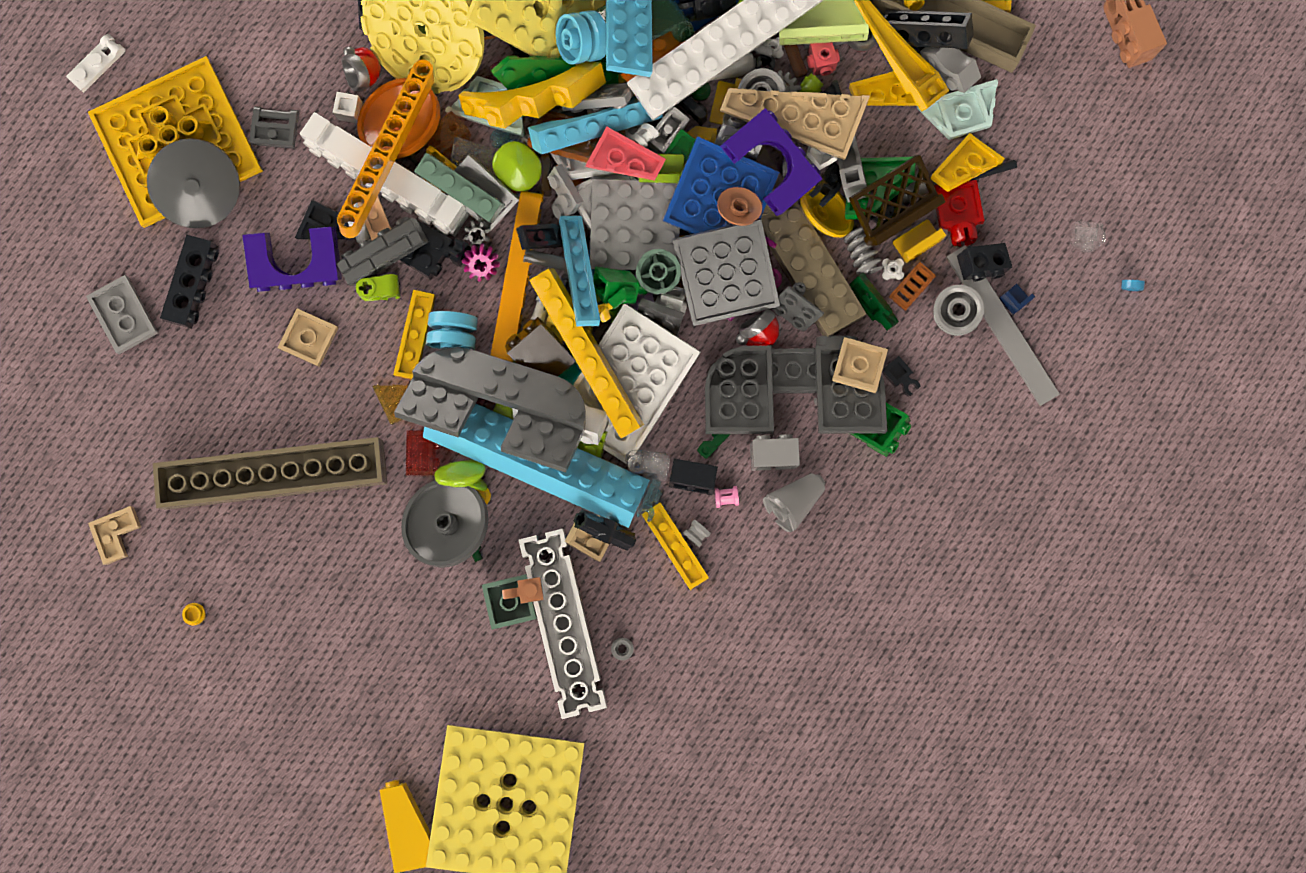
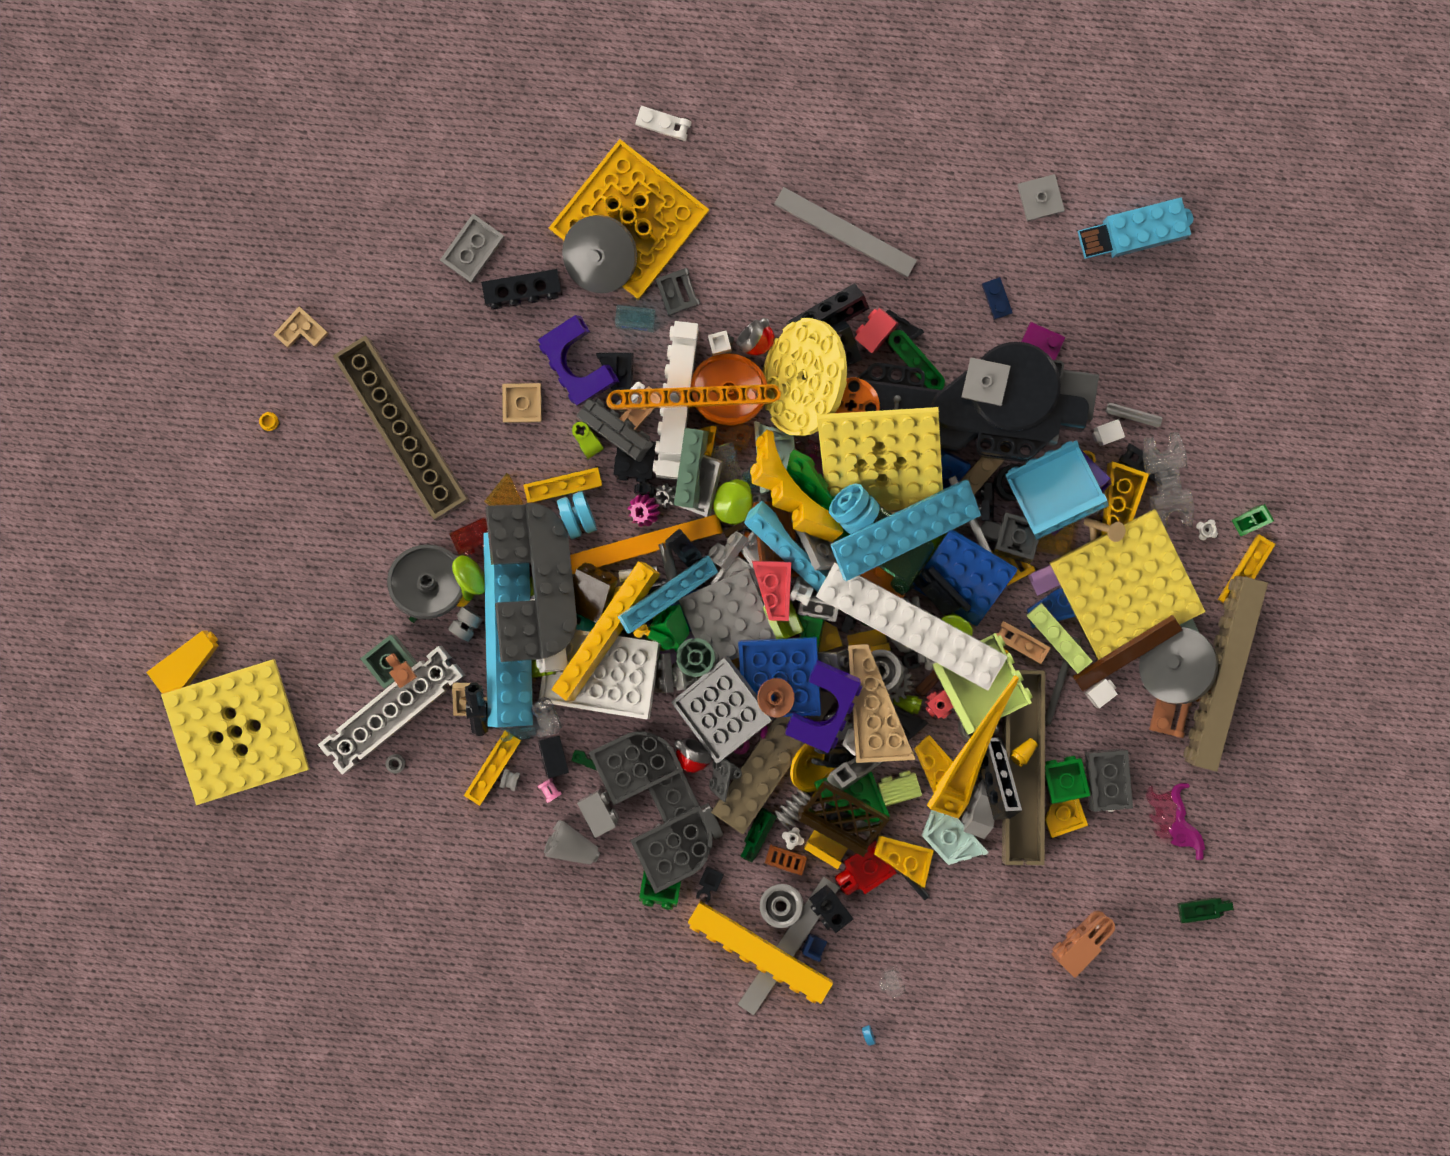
camera: 65 degrees right, 5 degrees up
tan plate [832,337,888,393] -> none
none -> light grey wheel [448,606,483,642]
none -> clear light blue brick [615,305,656,332]
none -> yellow brick [688,901,833,1004]
none -> yellowish green brick [877,770,922,806]

